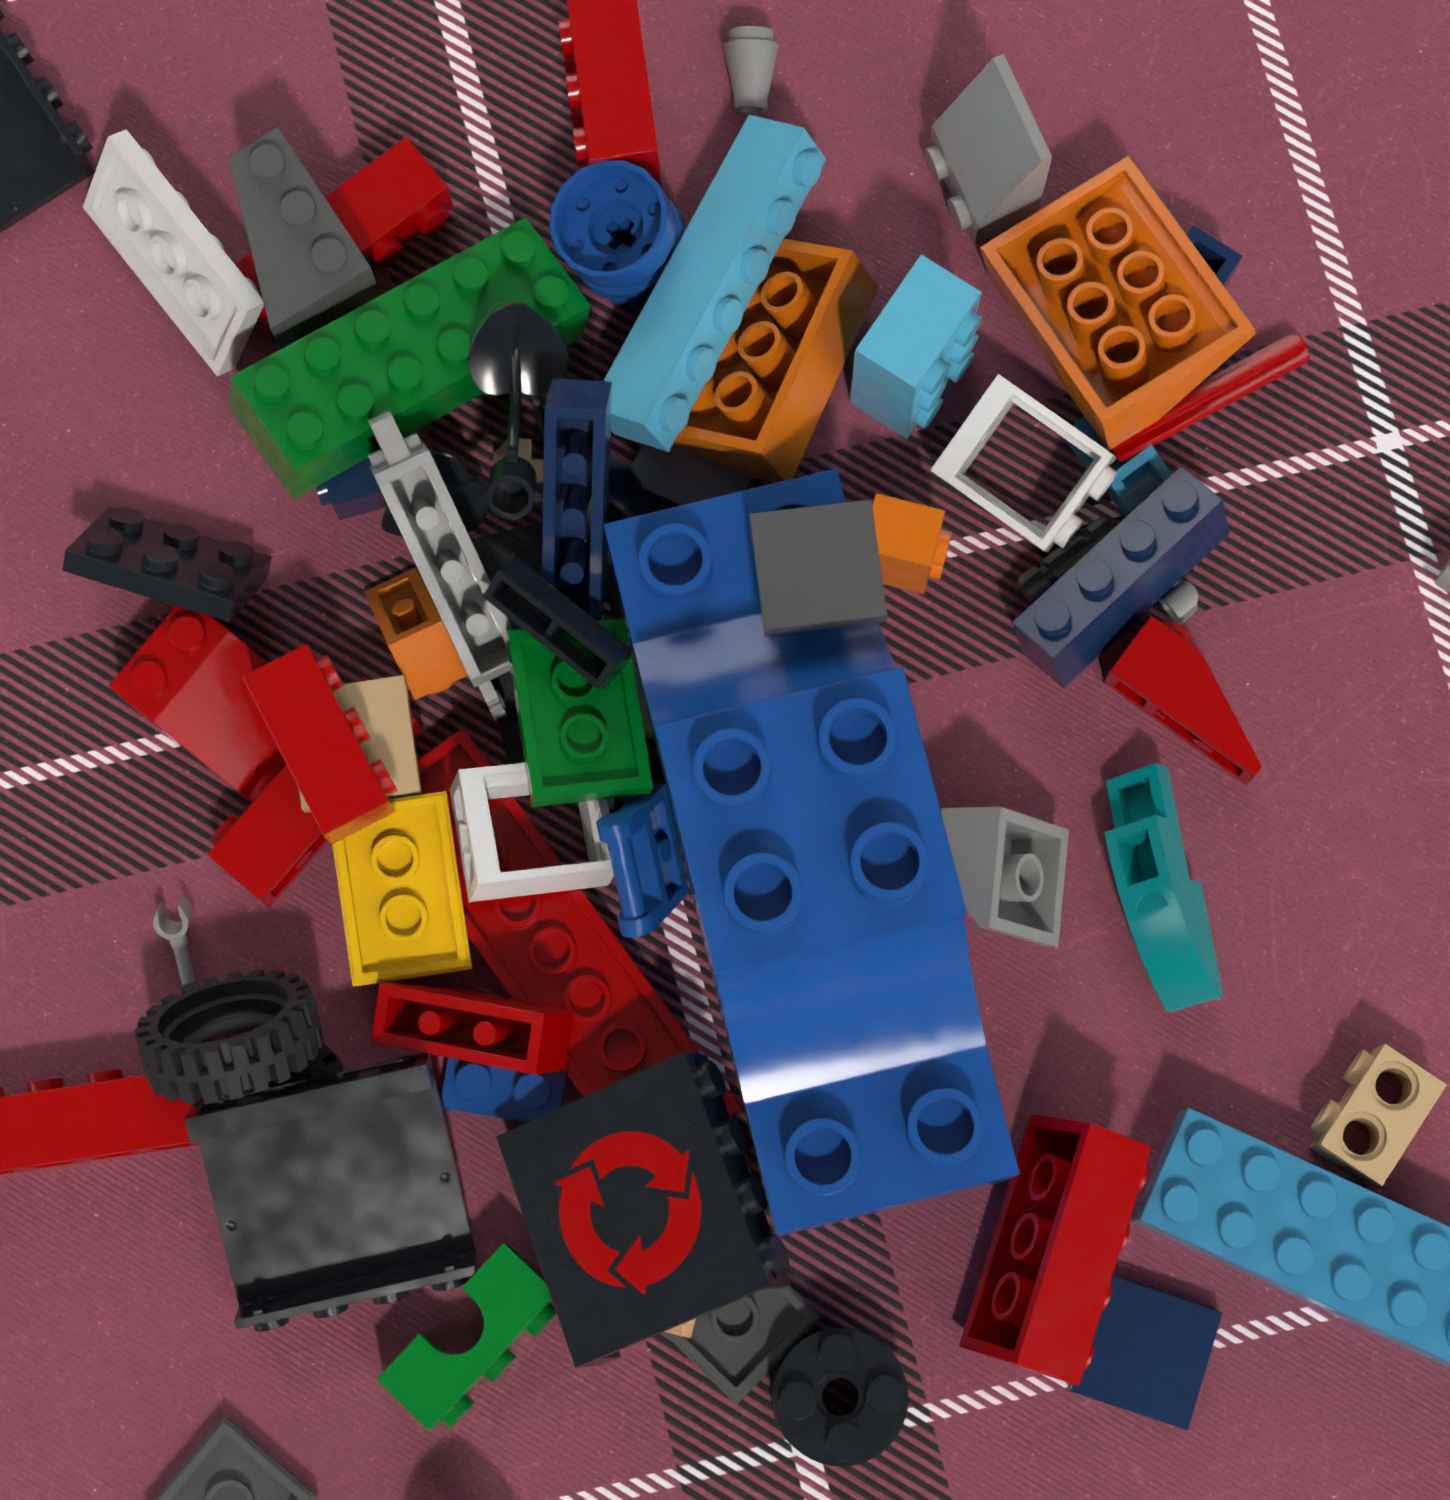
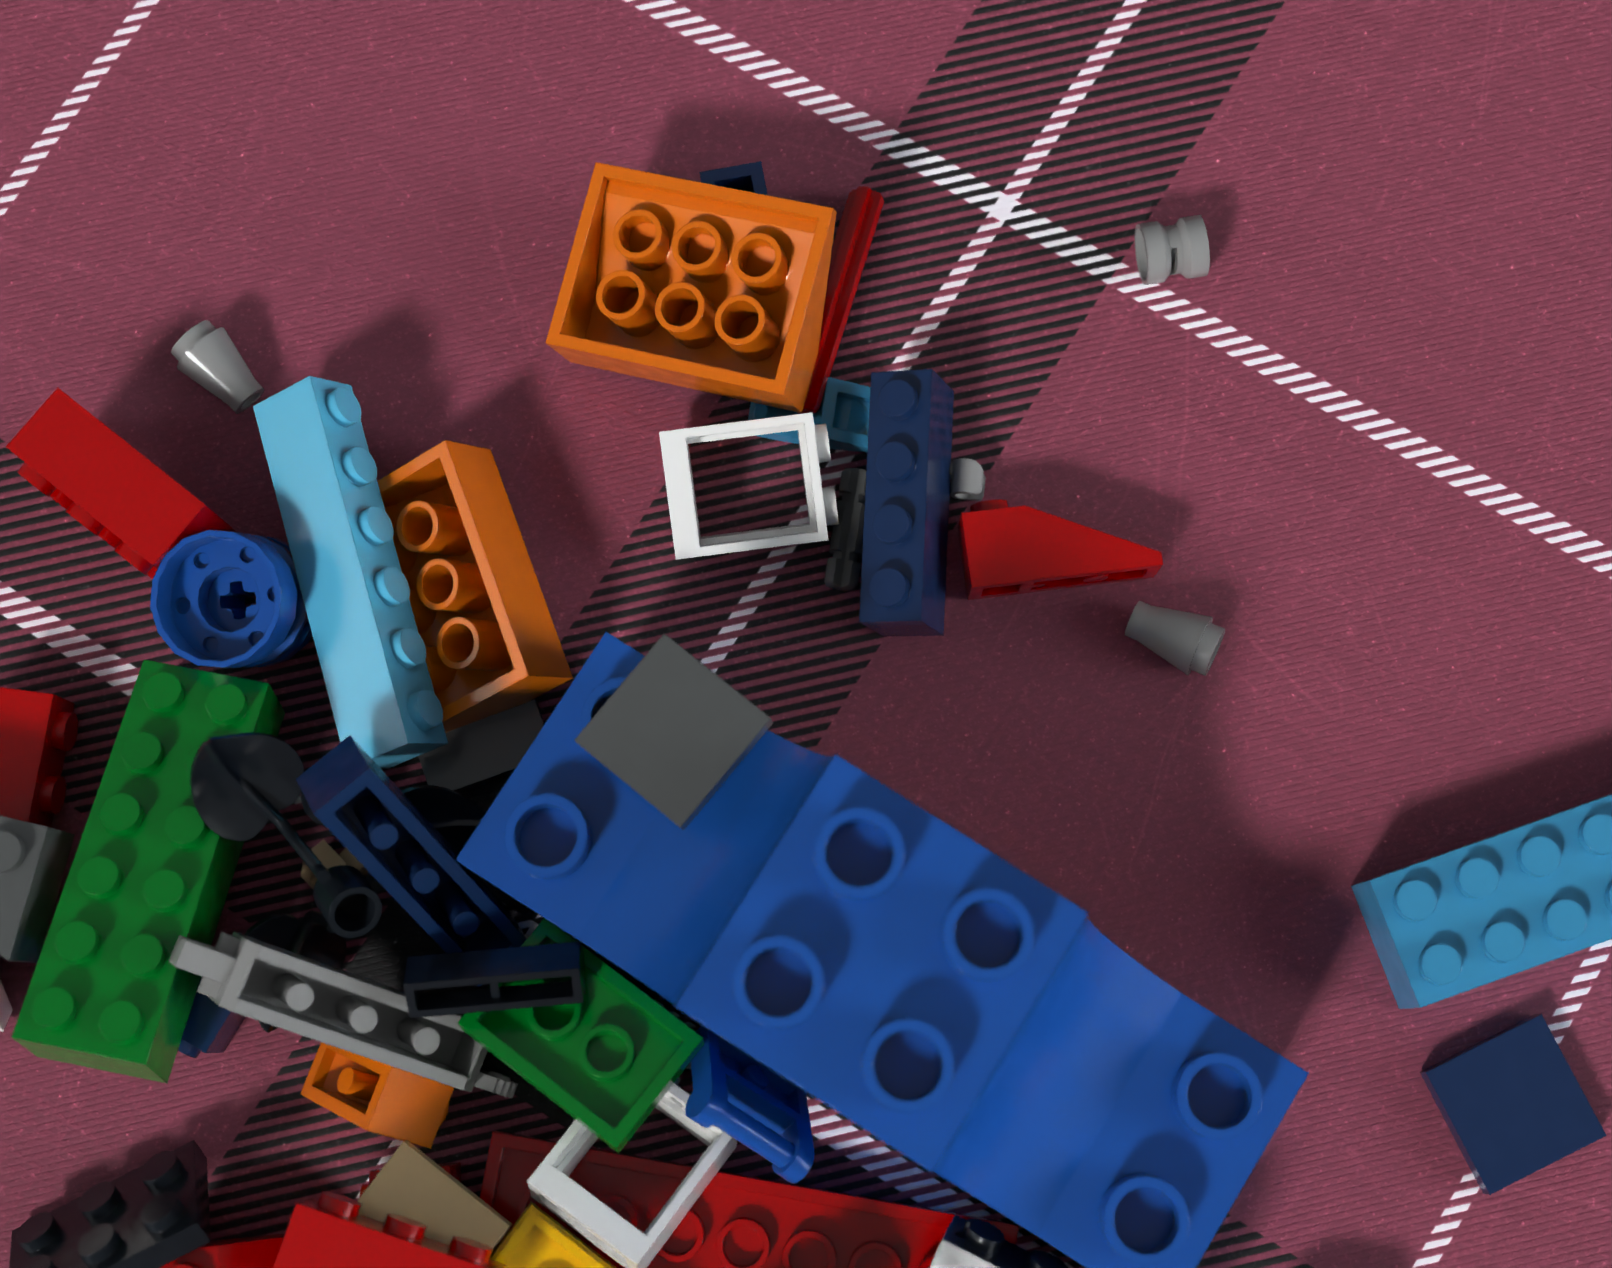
camera: 45 degrees left, 0 degrees up
medium azure brick [850,254,983,439] -> none
orange brick [872,493,952,594] -> none
light grey slope [924,54,1052,245] -> none
light grey slope [941,807,1069,947] -> none
red brick [959,1114,1152,1386] -> none
teal slope [1104,763,1224,1012] -> none
tan brick [1310,1044,1447,1188] -> none
none -> light grey cone [1125,601,1225,676]

